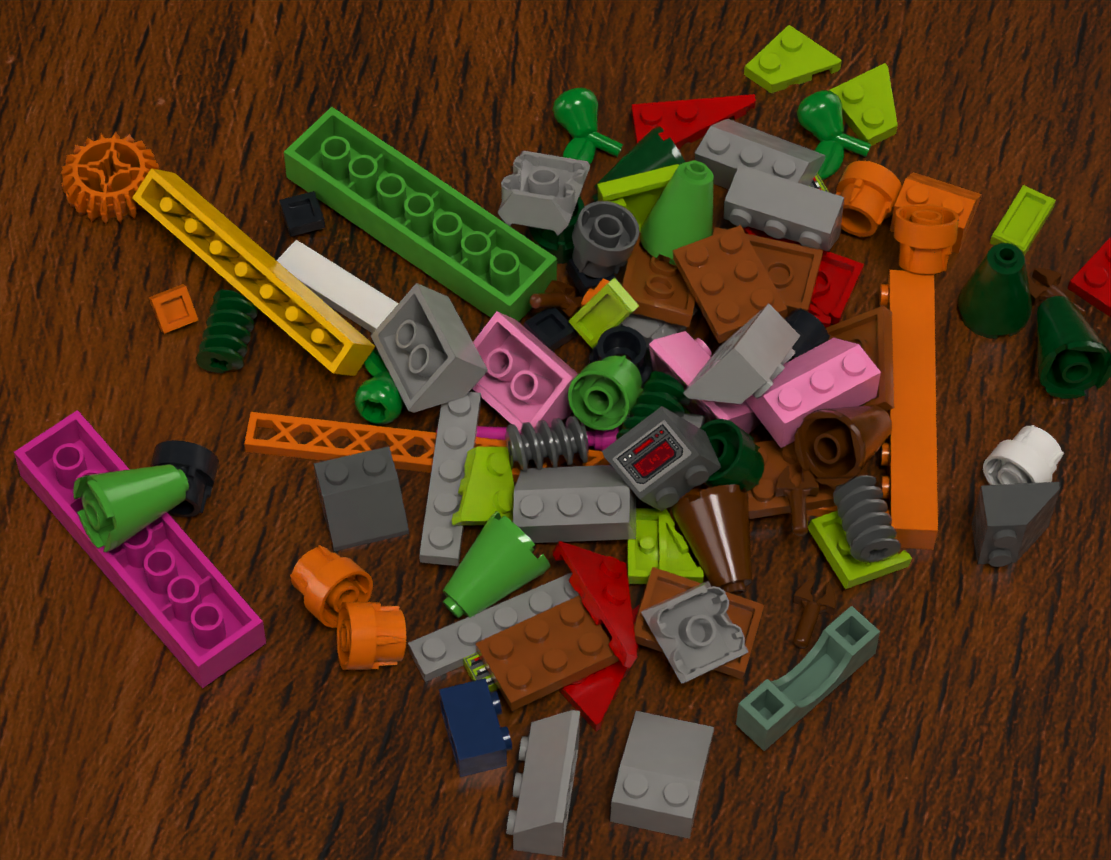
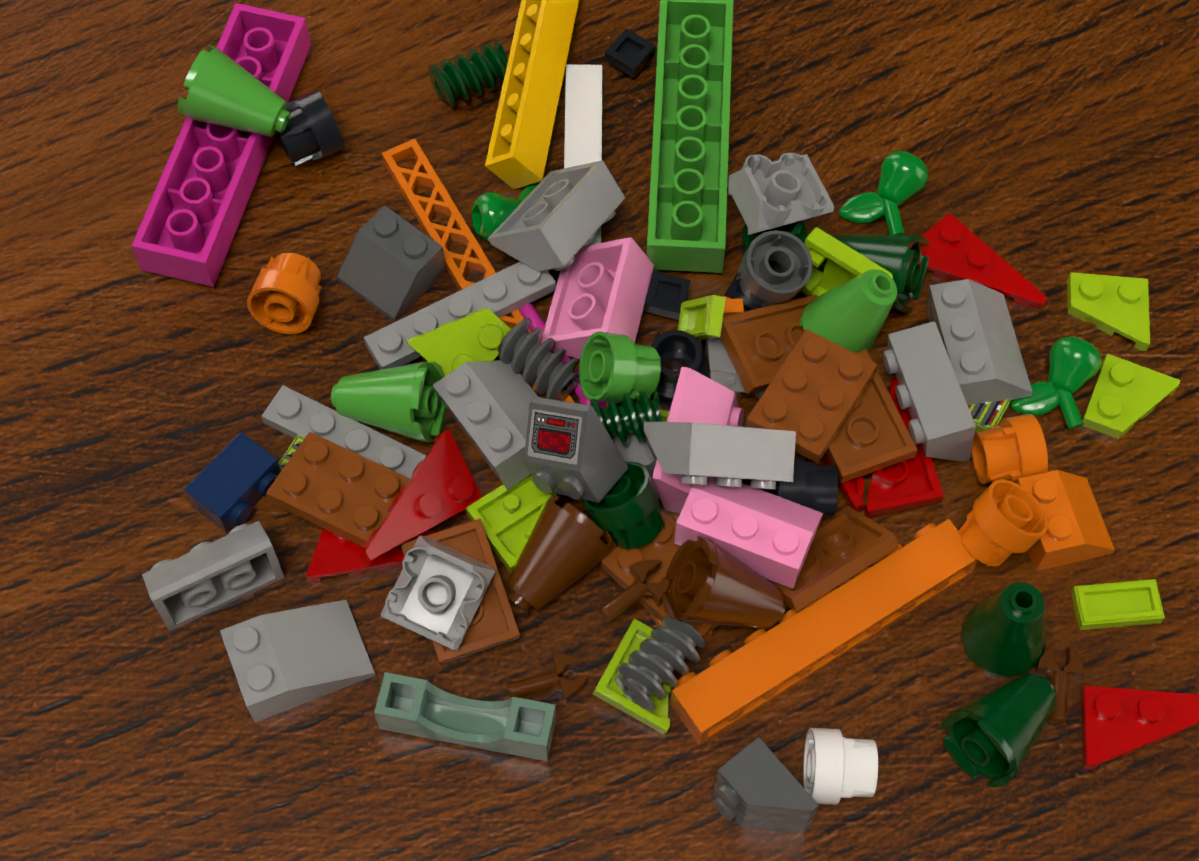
camera: 55 degrees right, 5 degrees up
orange plate [149,284,198,334] -> none
orange piece [336,602,406,670] -> none
reddish brown bar [529,280,583,318] -> none

